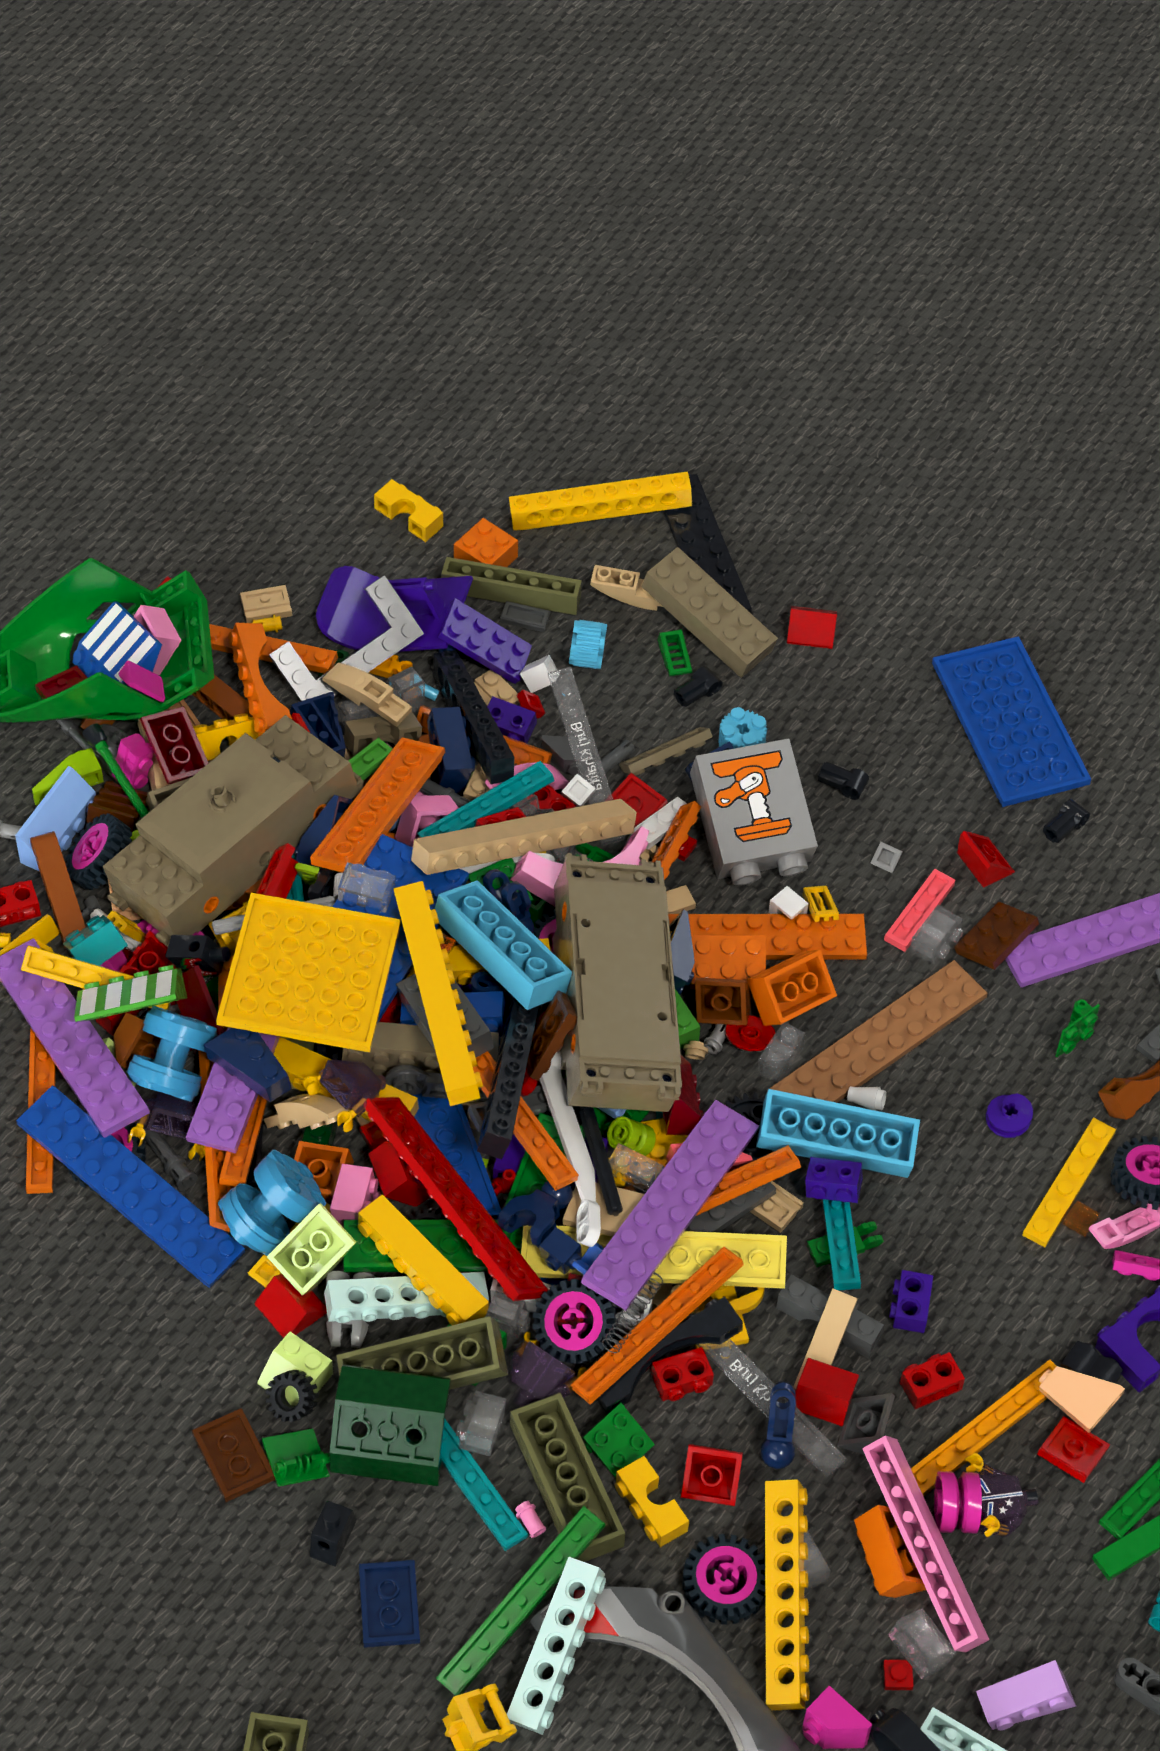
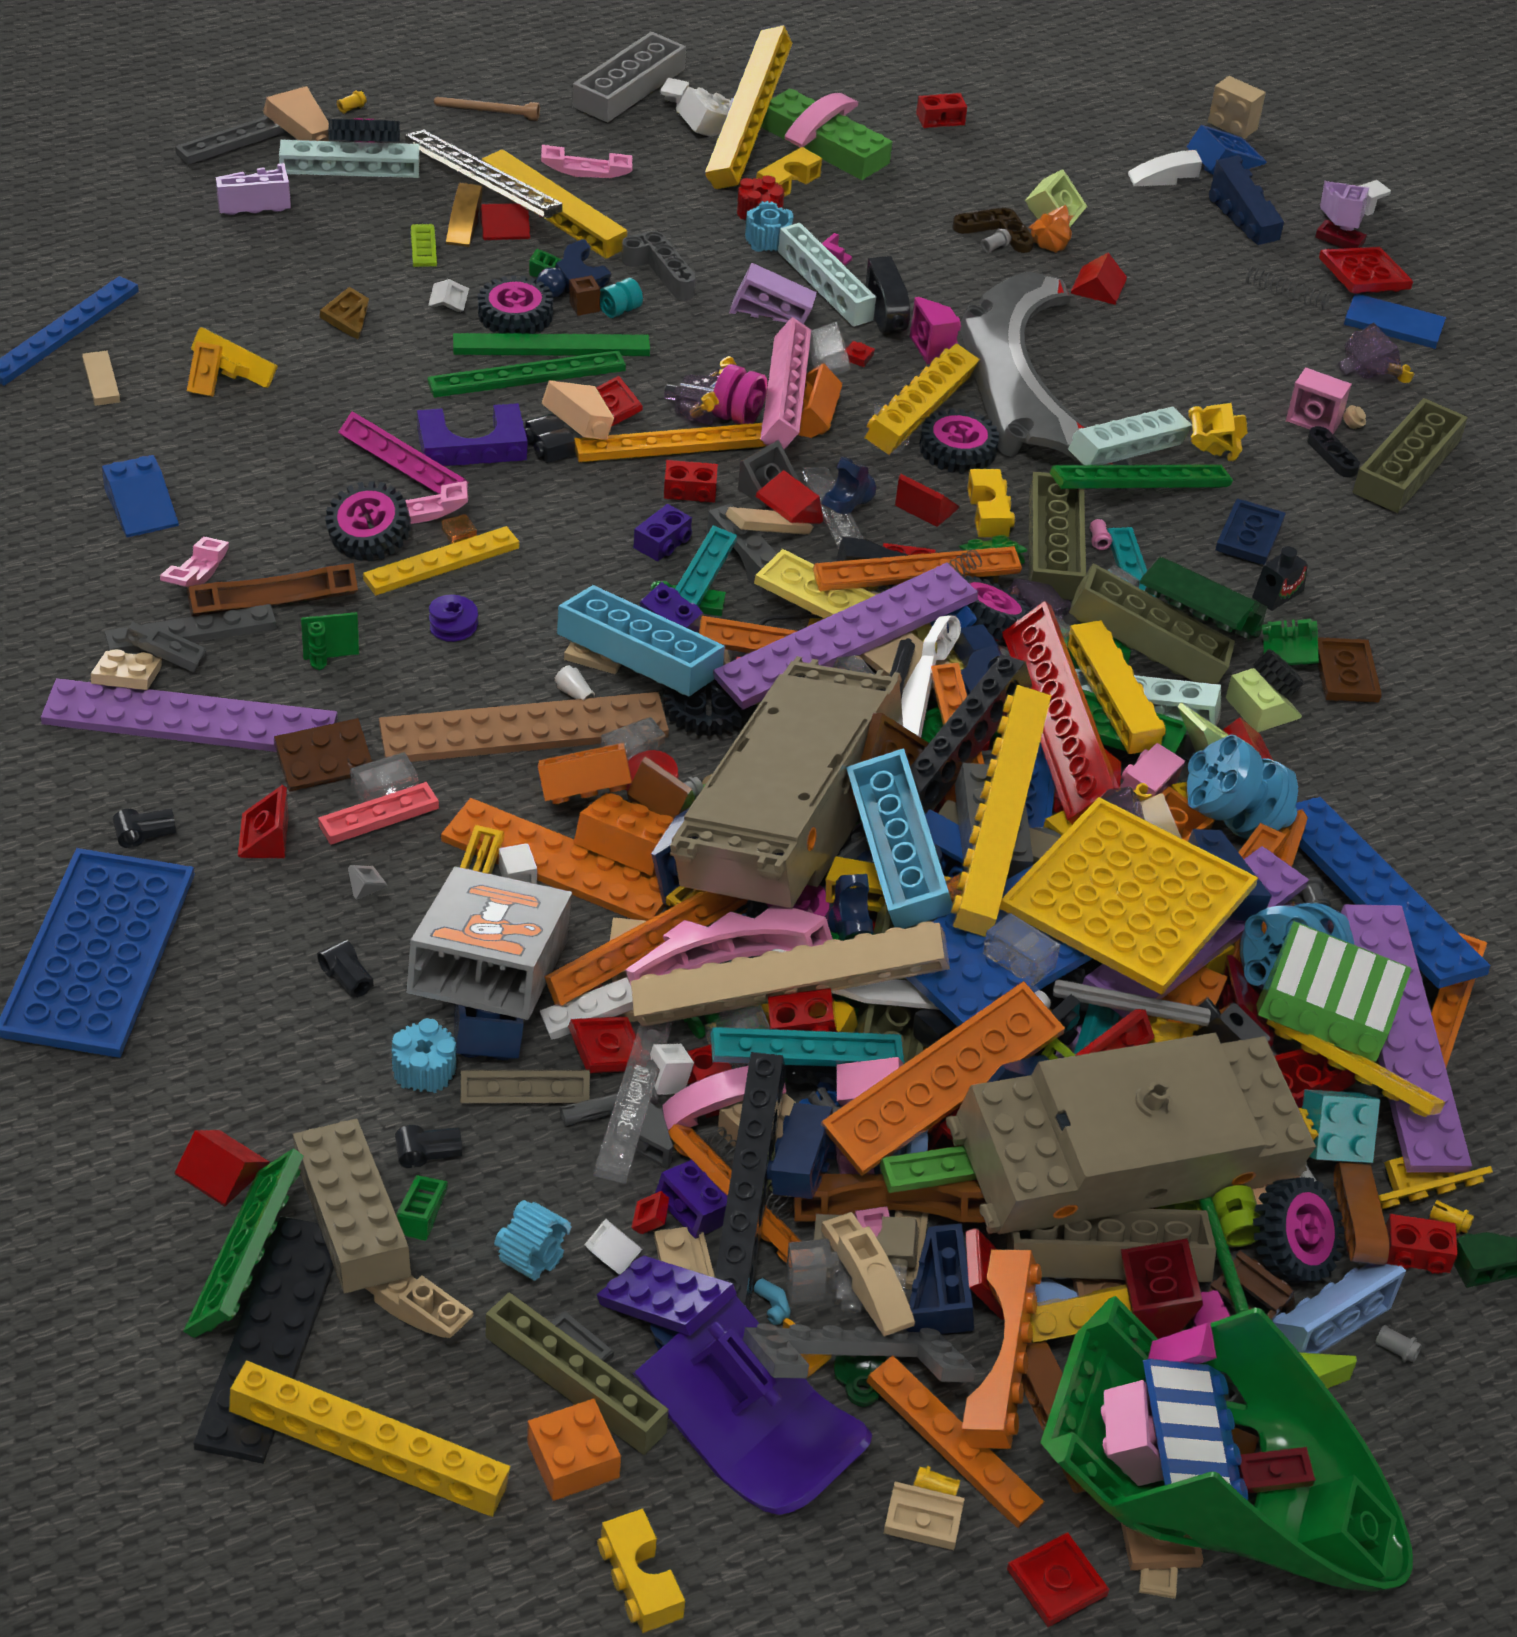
camera: 155 degrees left, 10 degrees down
none -> green plate [183,1148,304,1338]

